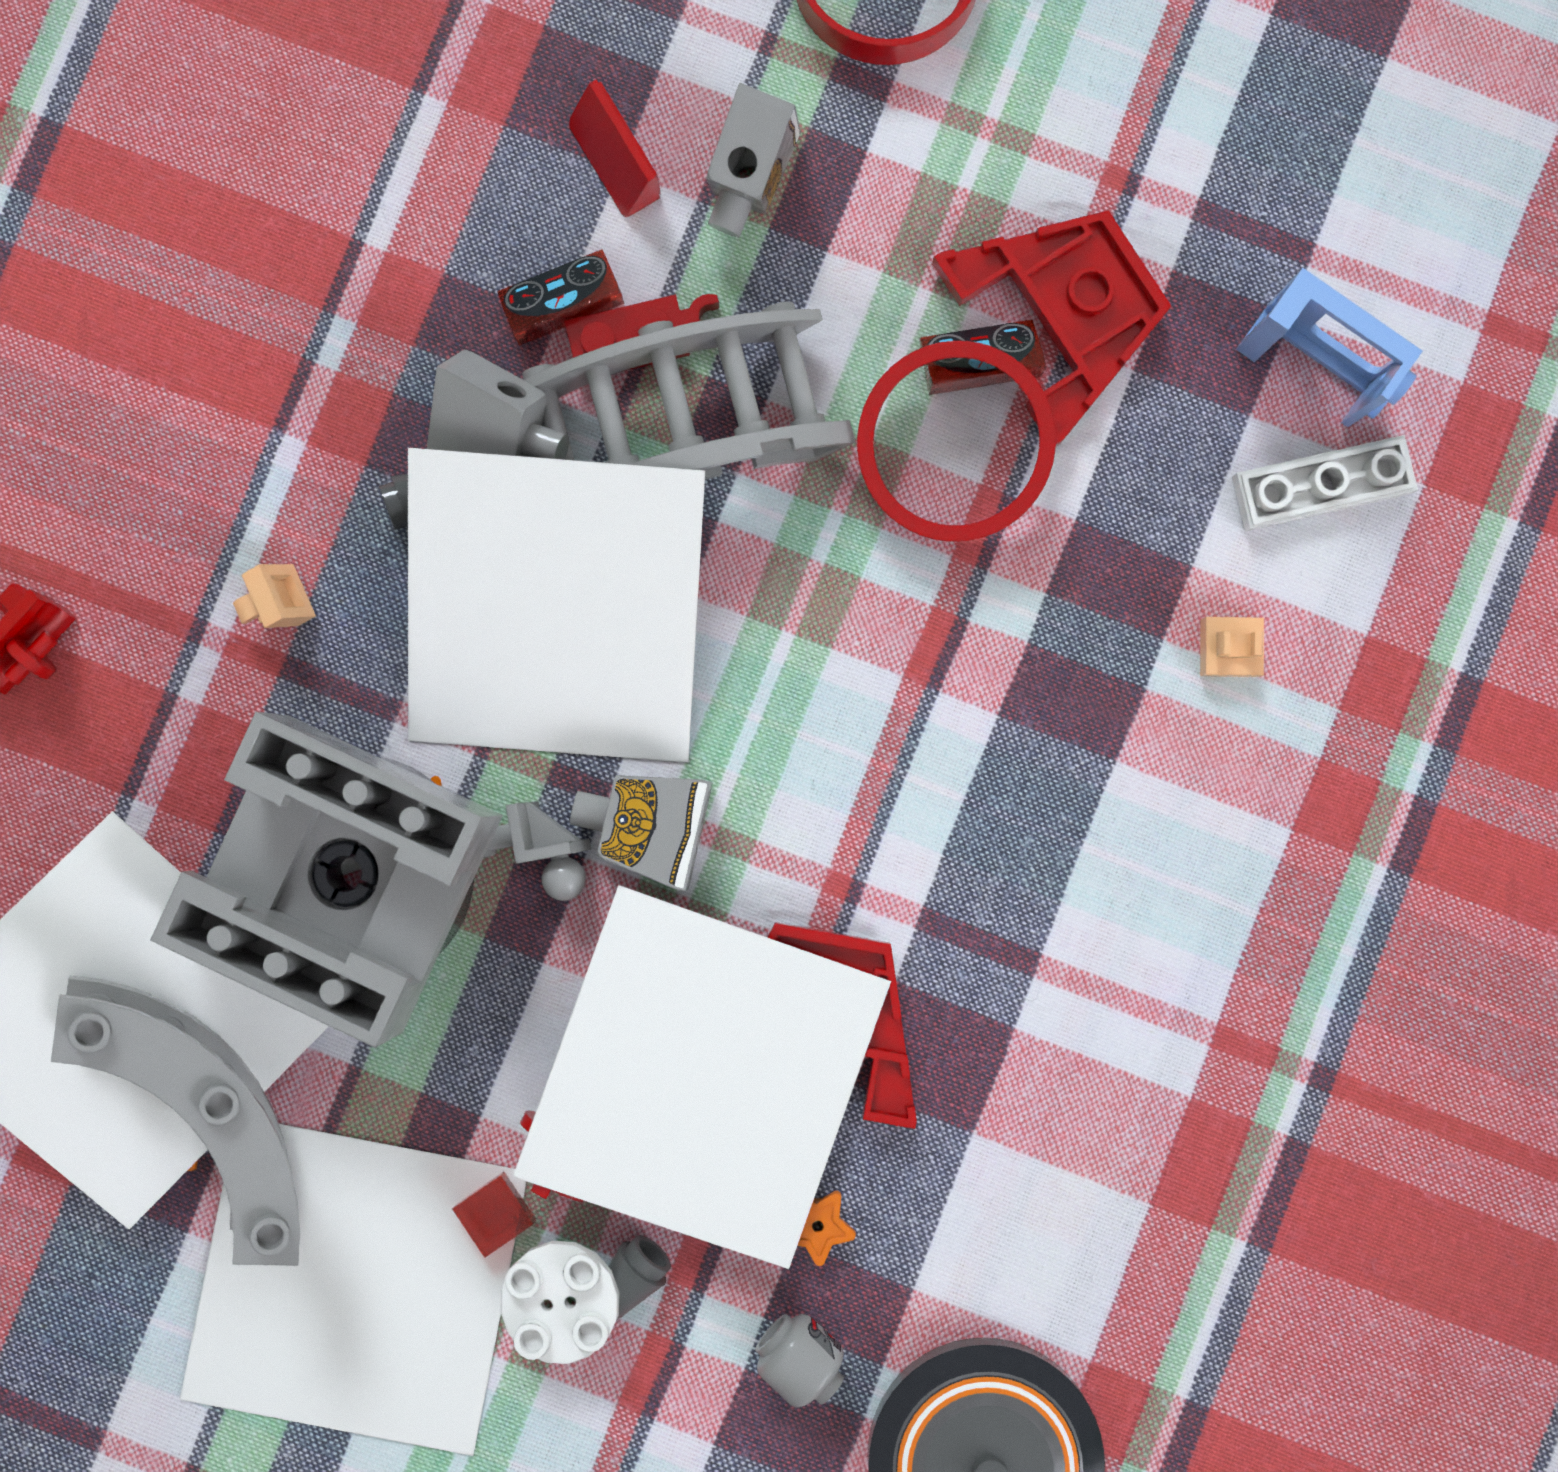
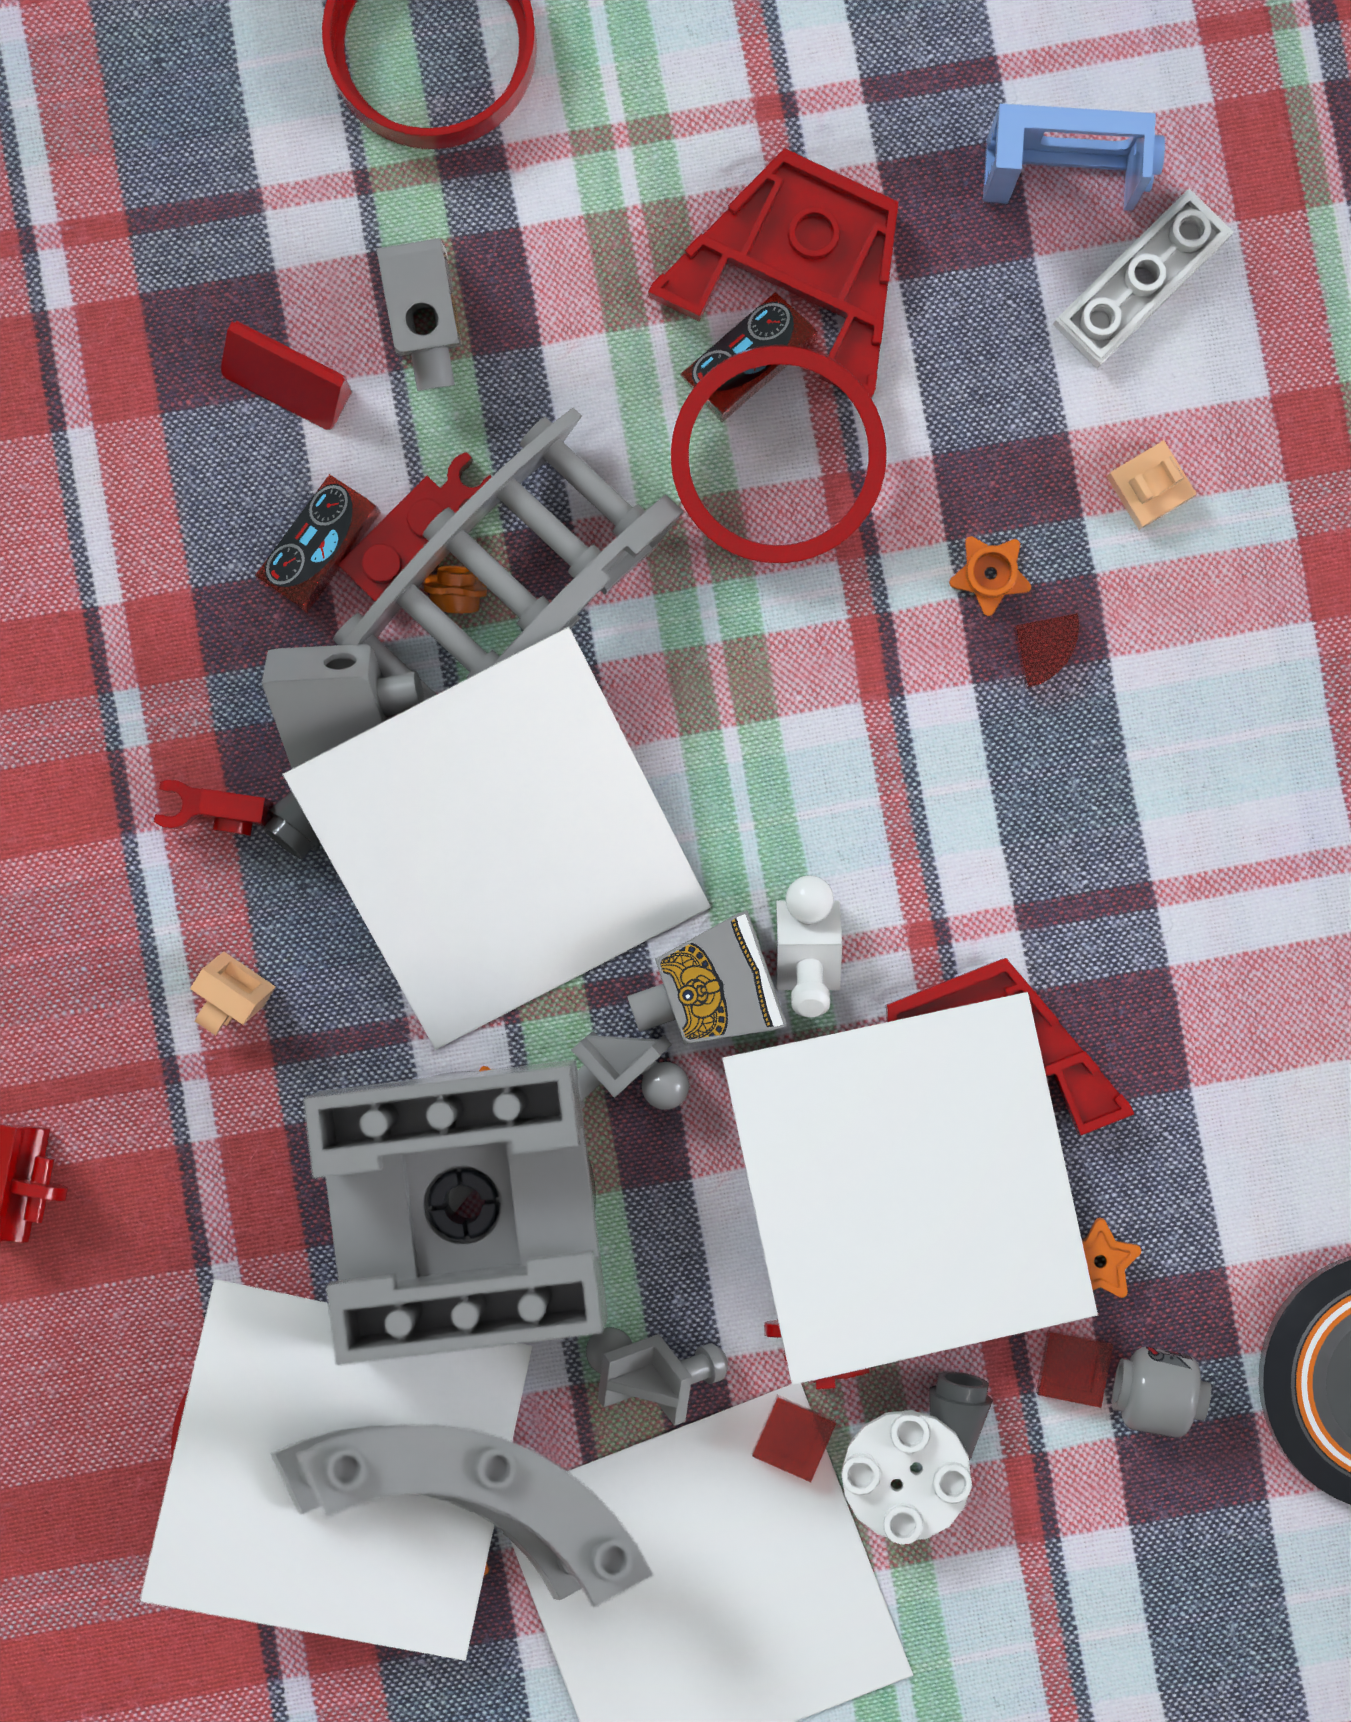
camera: 30 degrees left, 0 degrees up
none -> red plate [154,780,273,836]
none -> orange plate [424,566,487,613]
none -> light grey piece [586,1327,728,1426]
none -> white piece [776,875,842,1017]
none -> orange plate [949,536,1031,616]
none -> clear red tile [1013,613,1079,689]
none -> clear red tile [1036,1330,1113,1408]

